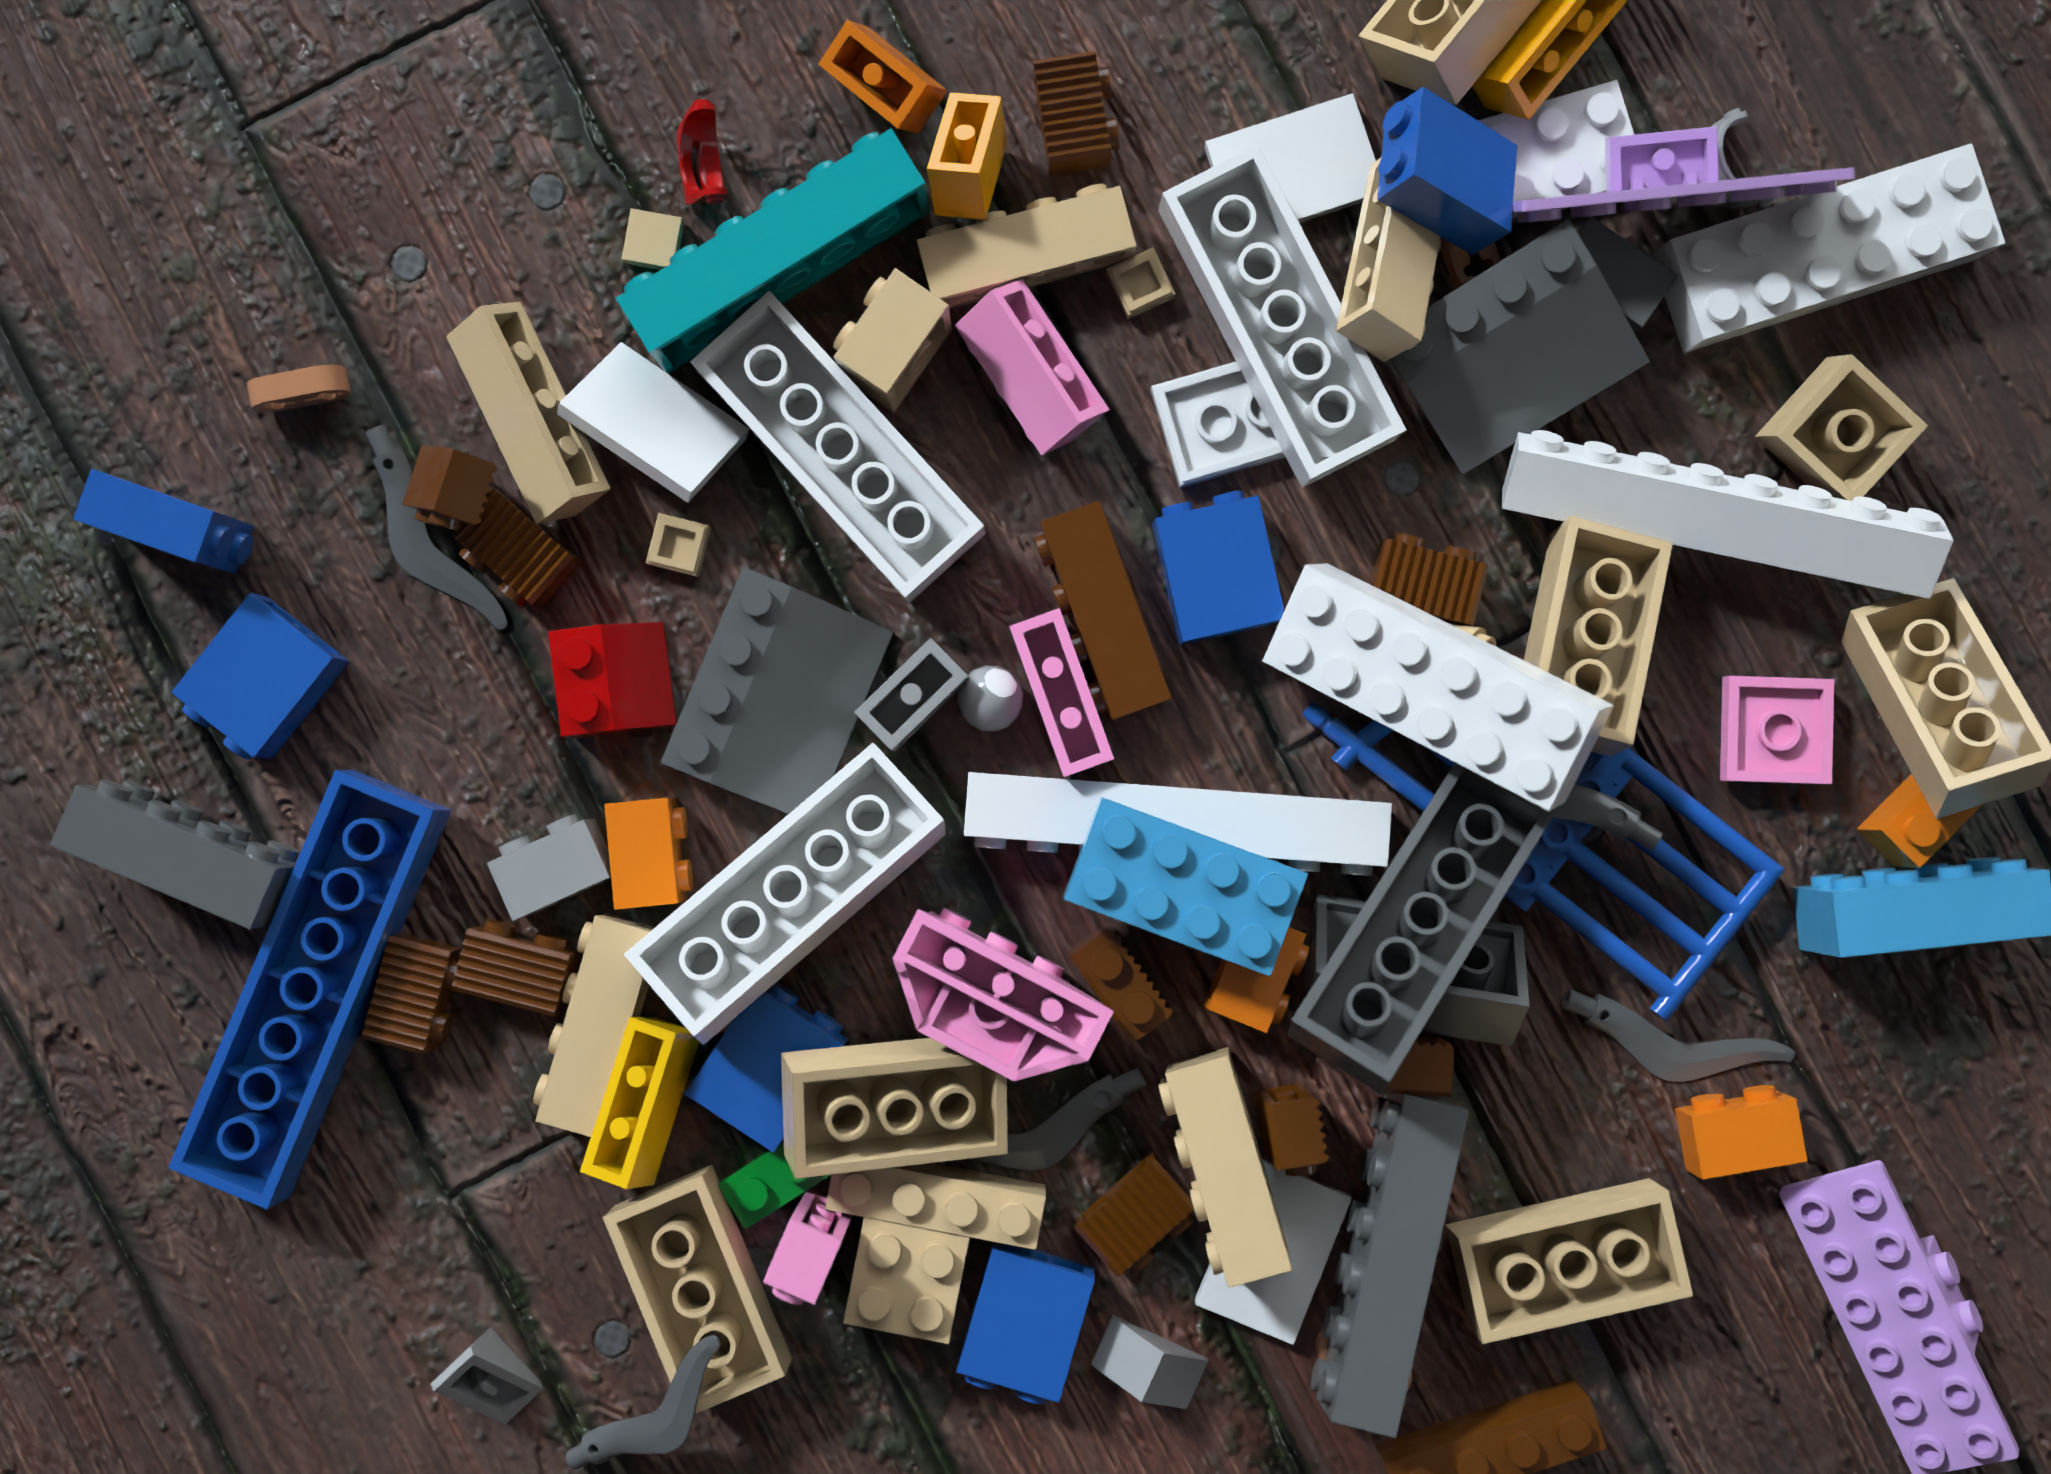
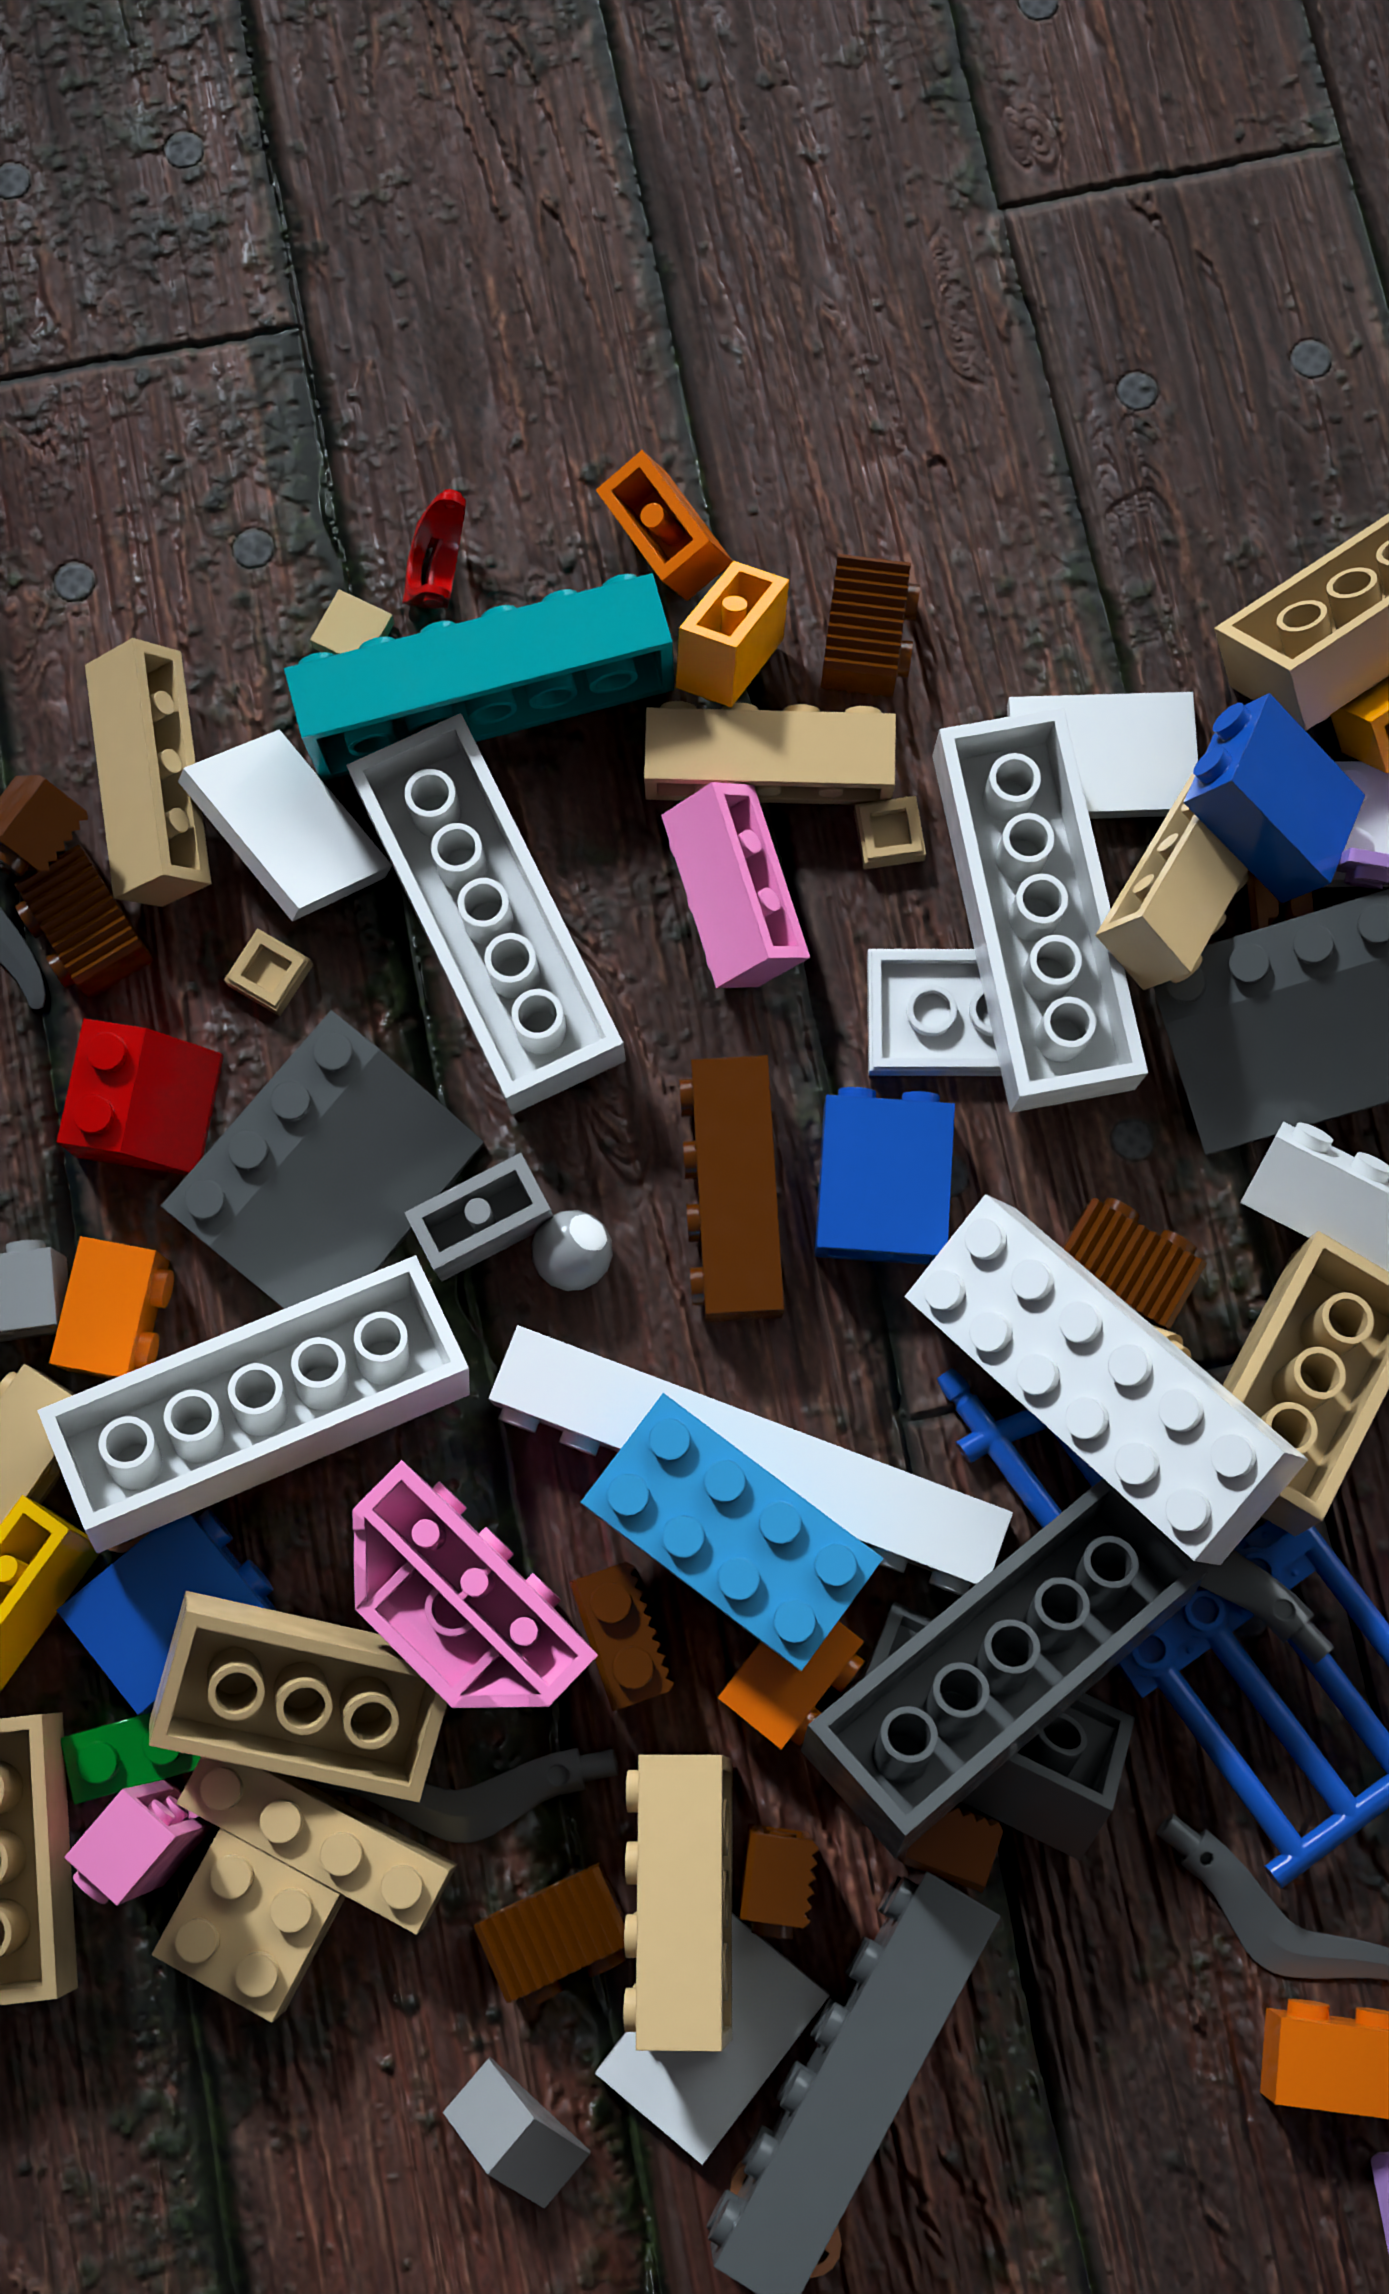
camera: 15 degrees right, 10 degrees down
tan brick [833,268,952,413] -> none
blue brick [956,1241,1095,1404] -> none
bright pink brick [1009,608,1114,777] -> none
tan brick [1445,1178,1693,1344] -> none

